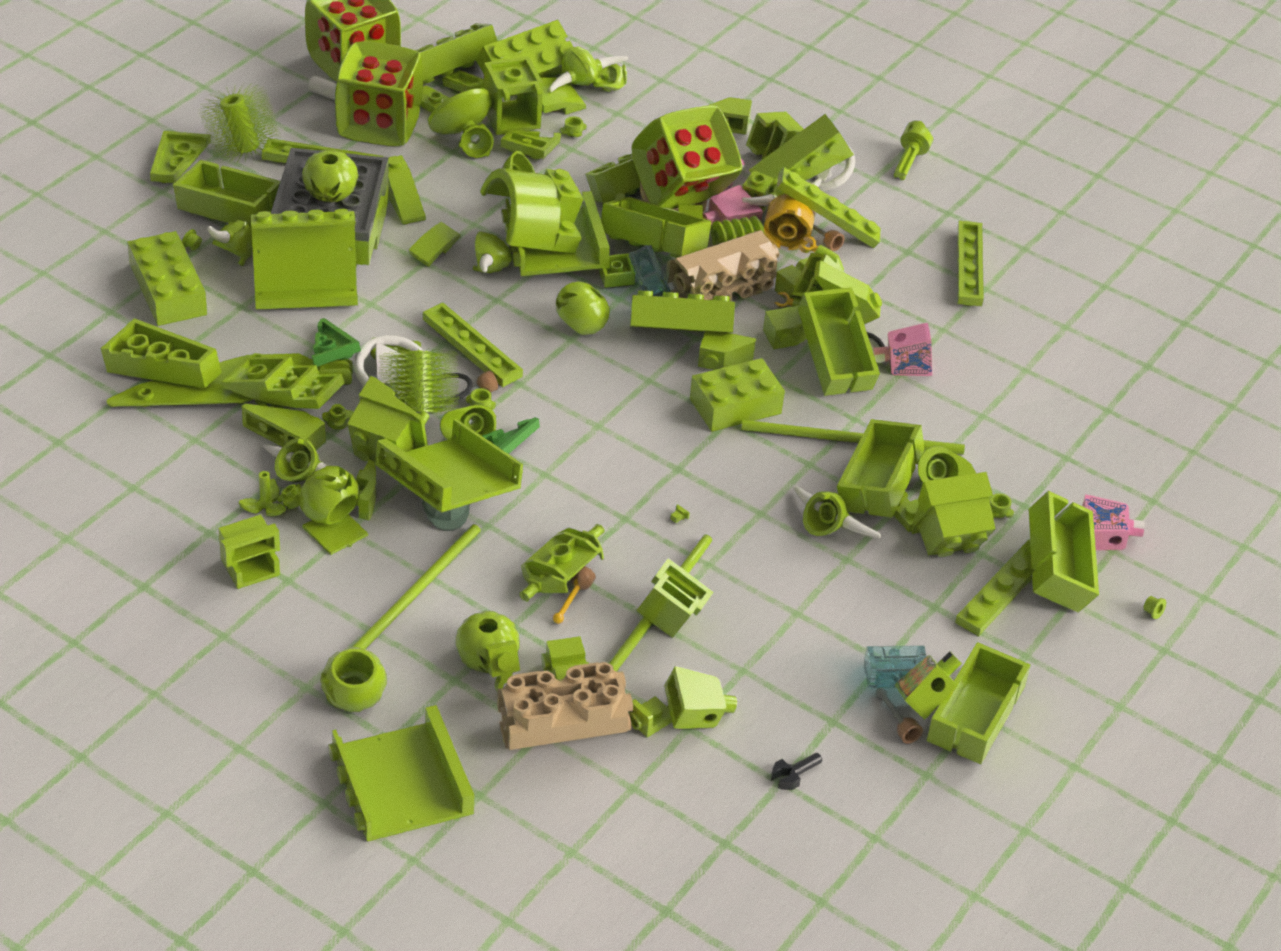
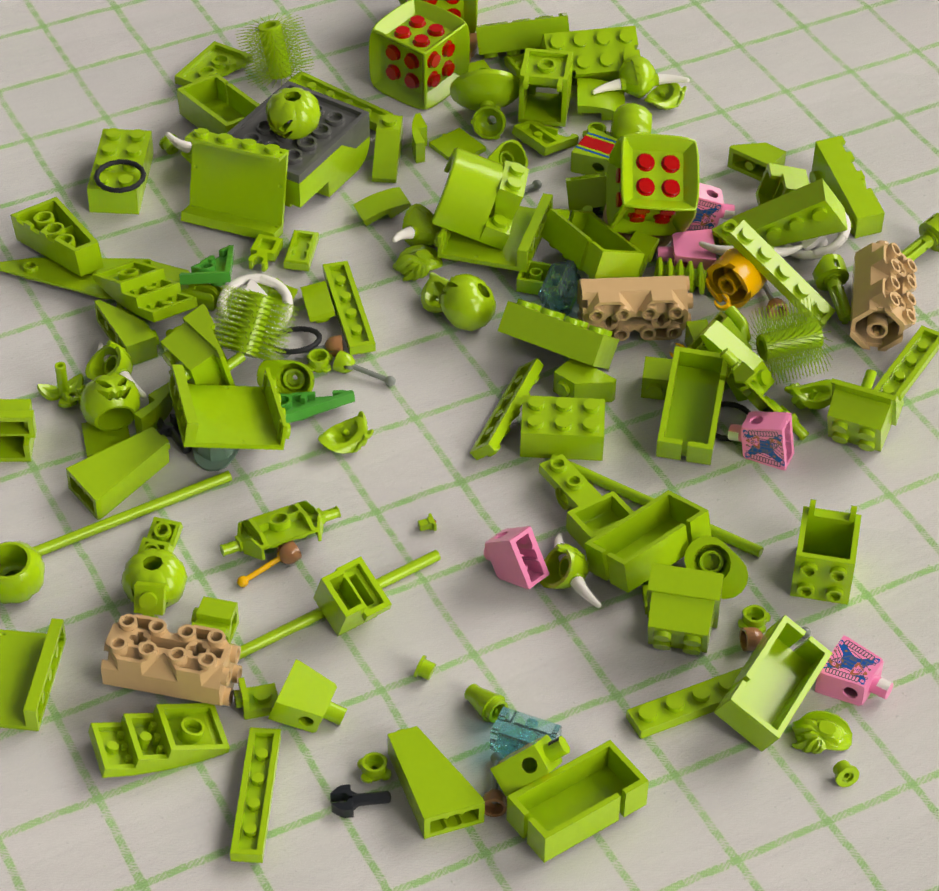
camera: 30 degrees right, 0 degrees up
none -> lime slope [66,427,170,520]
none -> lime slope [88,703,230,778]
none -> black piece [94,159,146,193]
none -> lime slope [137,517,183,554]
none -> black bar [157,413,192,454]
none -> lime plate [230,727,281,863]
none -> lime plate [248,234,283,272]
none -> lime plate [284,230,319,271]
none -> lime slope [300,281,336,323]
none -> lime hat [318,411,374,454]
none -> hinge [333,350,396,386]
none -> lime plate [357,752,392,784]
none -> lime slope [387,726,485,839]
none -> lime hat [393,244,443,281]
none -> lime slope [412,113,427,163]
none -> lime piece [413,655,436,680]
none -> lime hat [421,272,453,313]
none -> lime piece [429,127,486,160]
none -> lime cone [464,684,508,723]
none -> lime plate [470,358,544,460]
none -> bright pink torso [484,526,550,589]
none -> lime plate [539,454,634,550]
none -> lime torso [570,128,618,176]
none -> lime piece [610,103,652,139]
none -> lime plate [720,348,809,441]
none -> medium nougat hinge [739,627,811,651]
none -> lime piece [748,297,834,386]
none -> lime hat [784,379,833,409]
none -> lime container [790,499,862,605]
none -> lime hat [791,711,852,754]
none -> lime wedge [809,135,885,238]
none -> lime piece [812,254,851,325]
none -> lime piece [827,369,904,452]
none -> tan brick [850,240,917,351]

